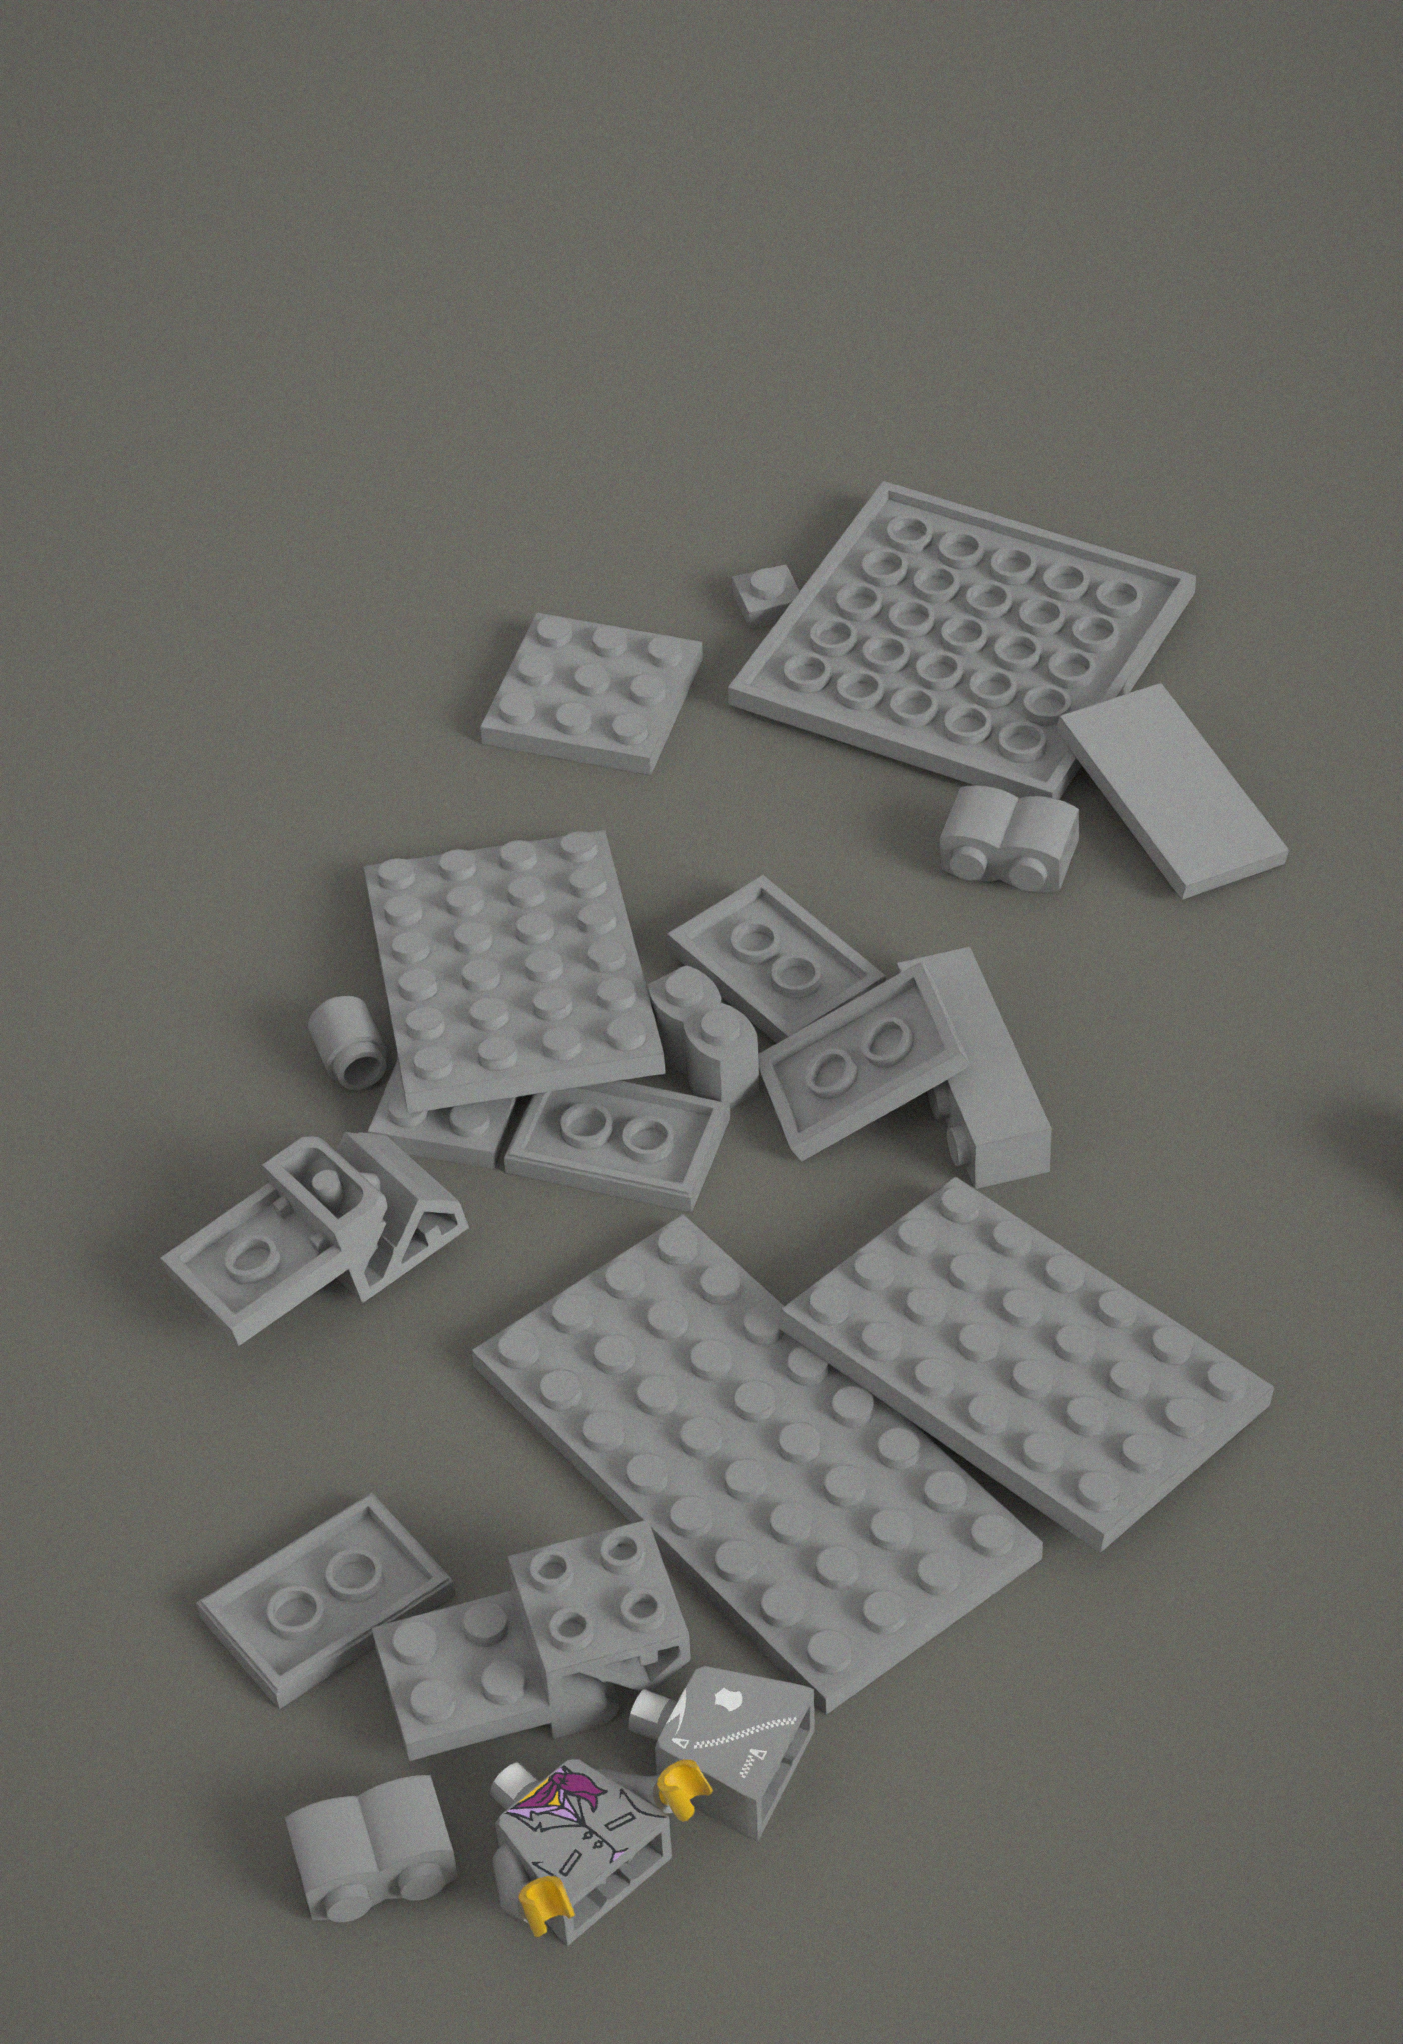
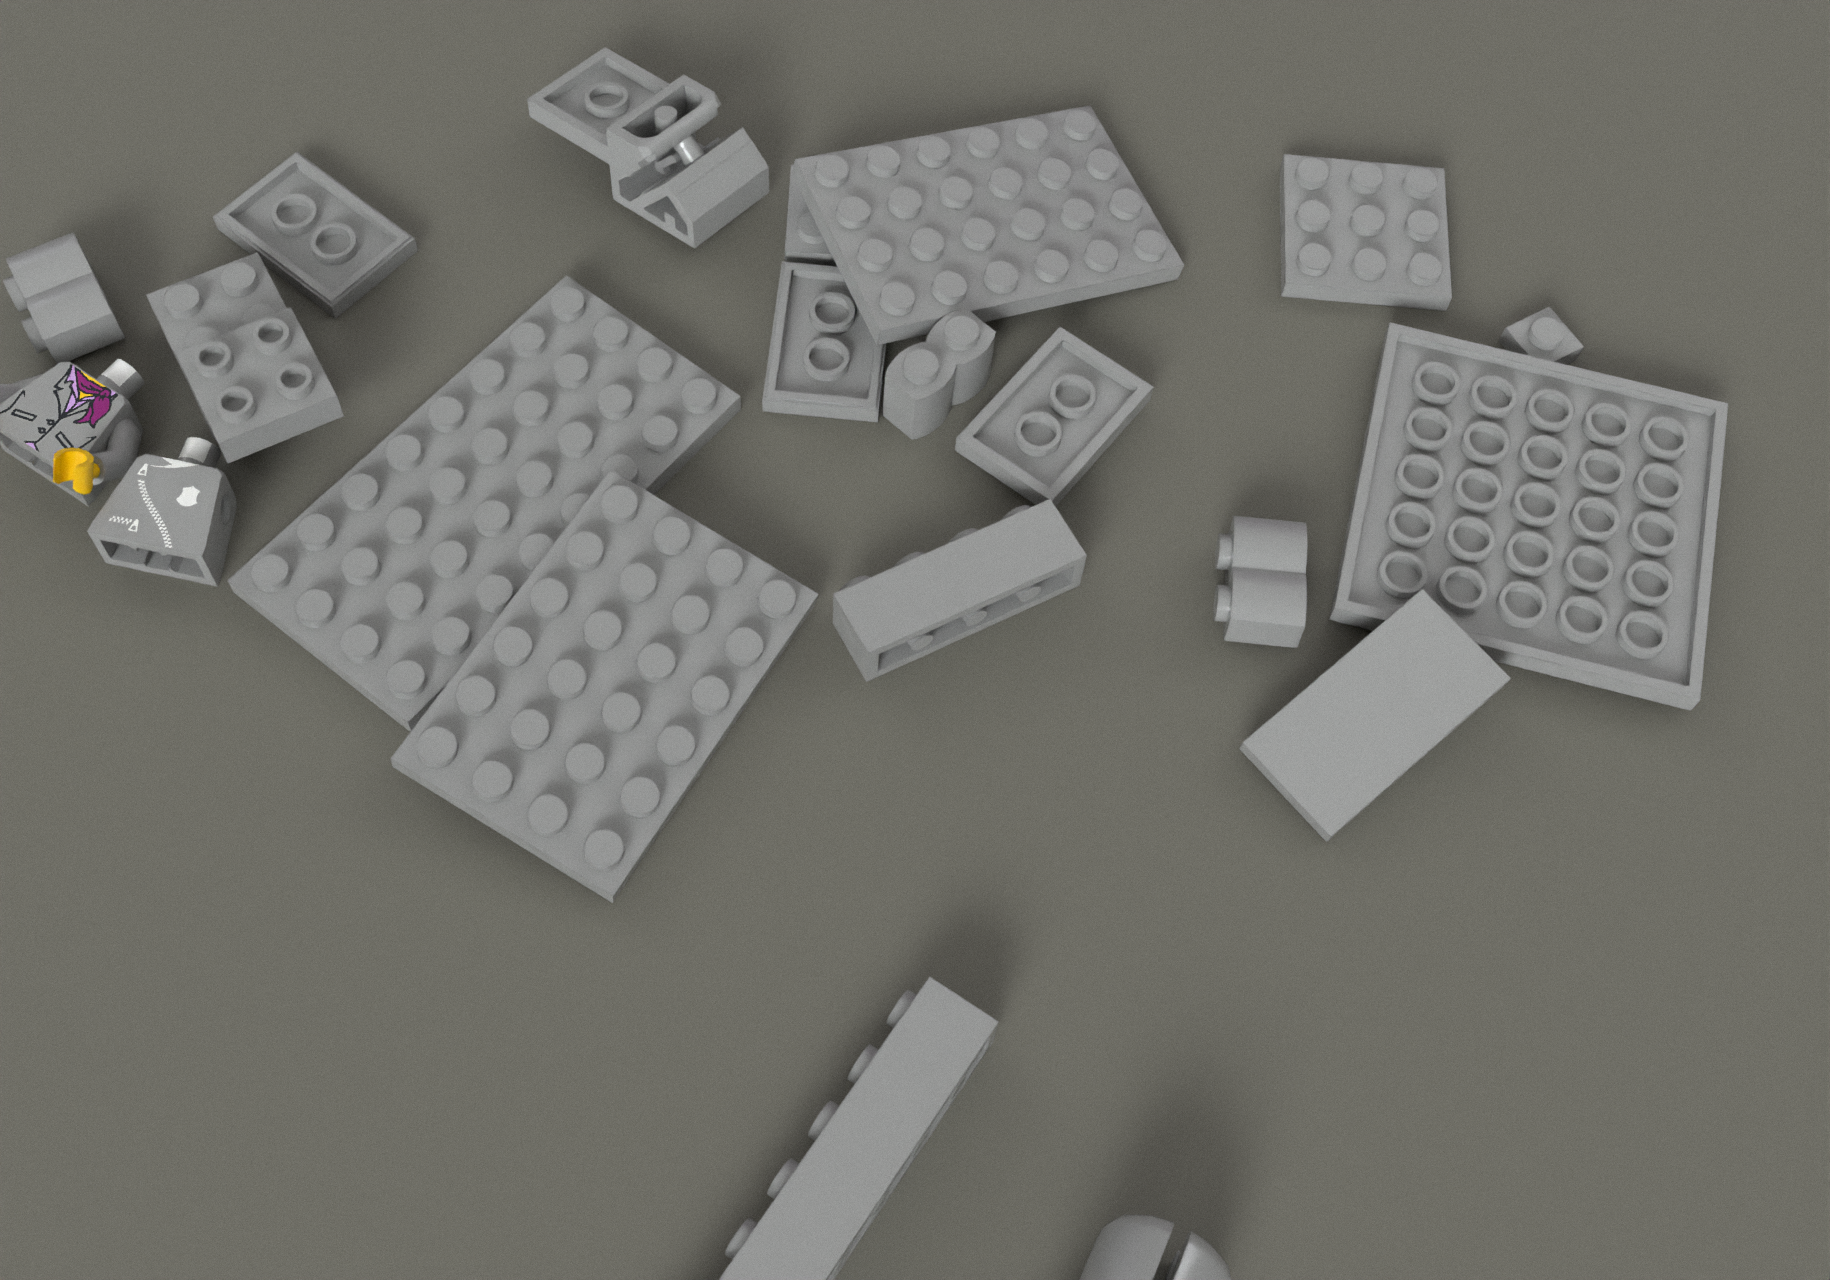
camera: 70 degrees right, 15 degrees up
light grey brick [308,996,388,1090] -> none
light grey plate [758,962,971,1162] -> none

